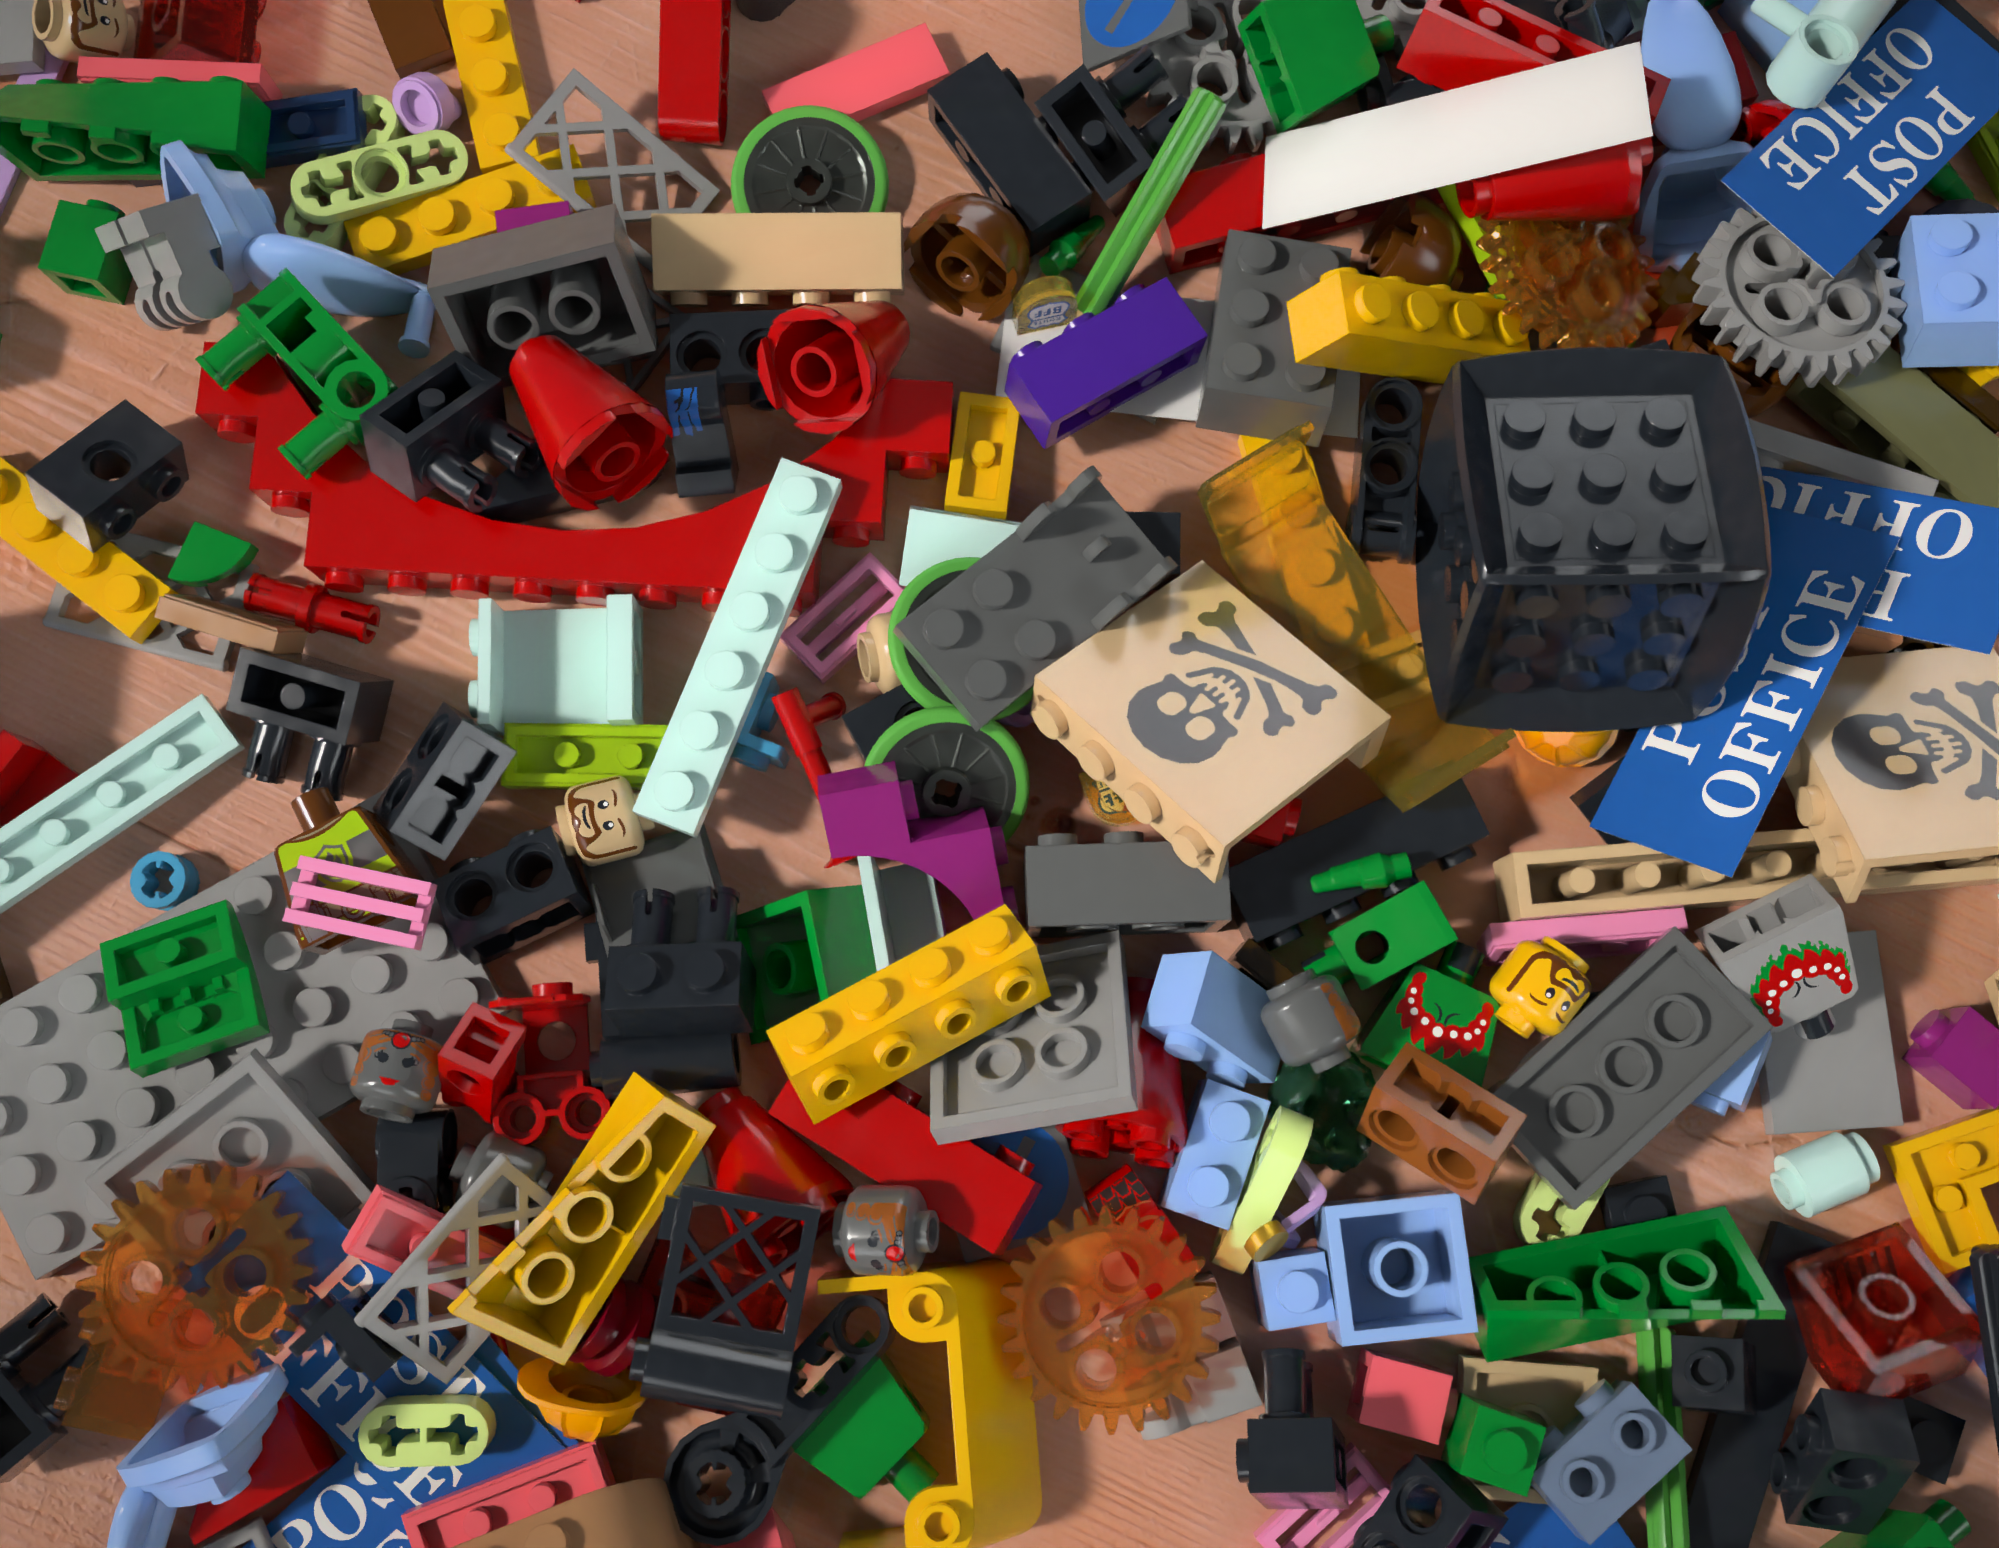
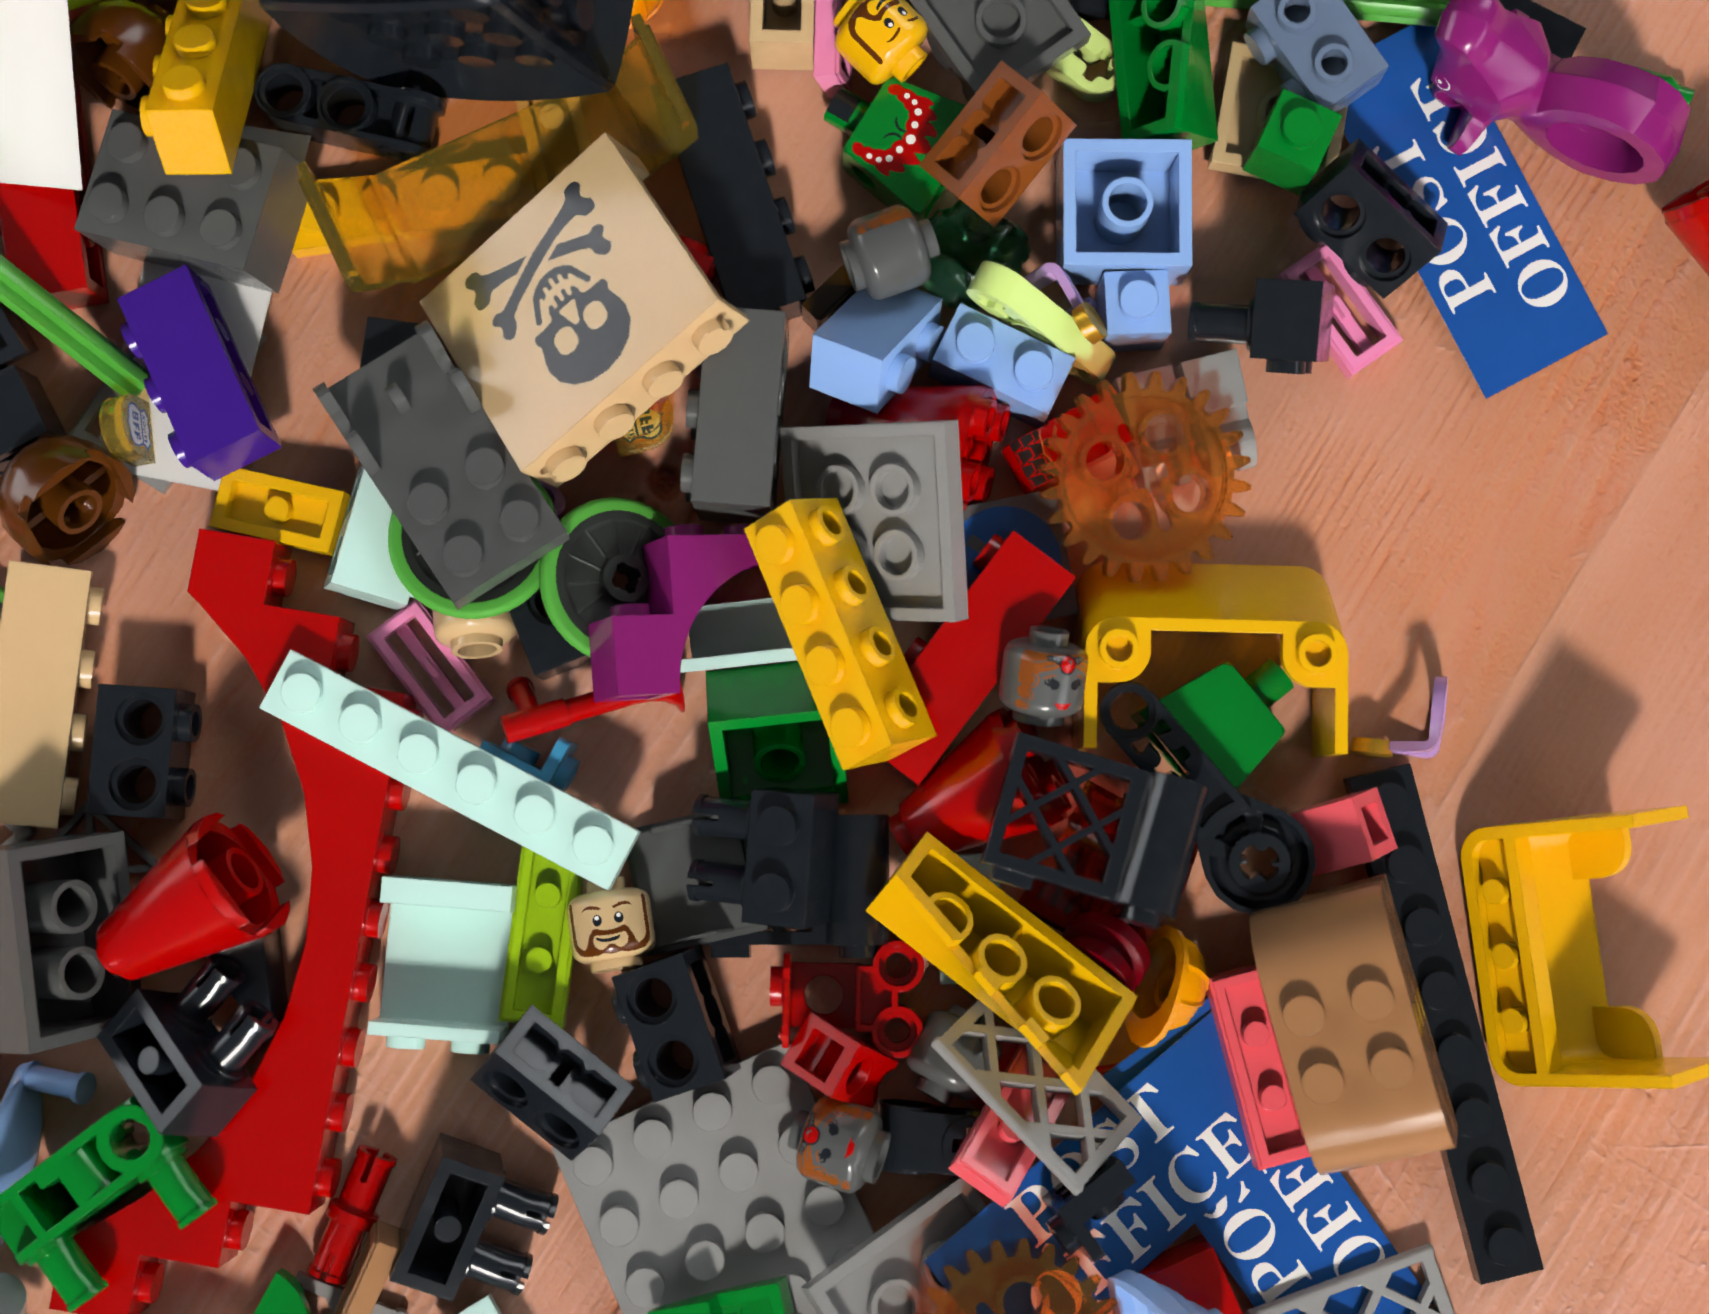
camera: 85 degrees left, 5 degrees up
torso [274,787,435,955] -> none
bright pink tile [282,855,438,951] -> none
yellowish green beam [358,1394,497,1467] -> none
black leg [665,369,739,498] -> none
red cone [757,300,910,435] -> none
green piece [1039,215,1105,278] -> none
green torso [1301,880,1458,991] -> none
green piece [1310,852,1412,893] -> none
coral brick [1347,1347,1458,1445] -> none

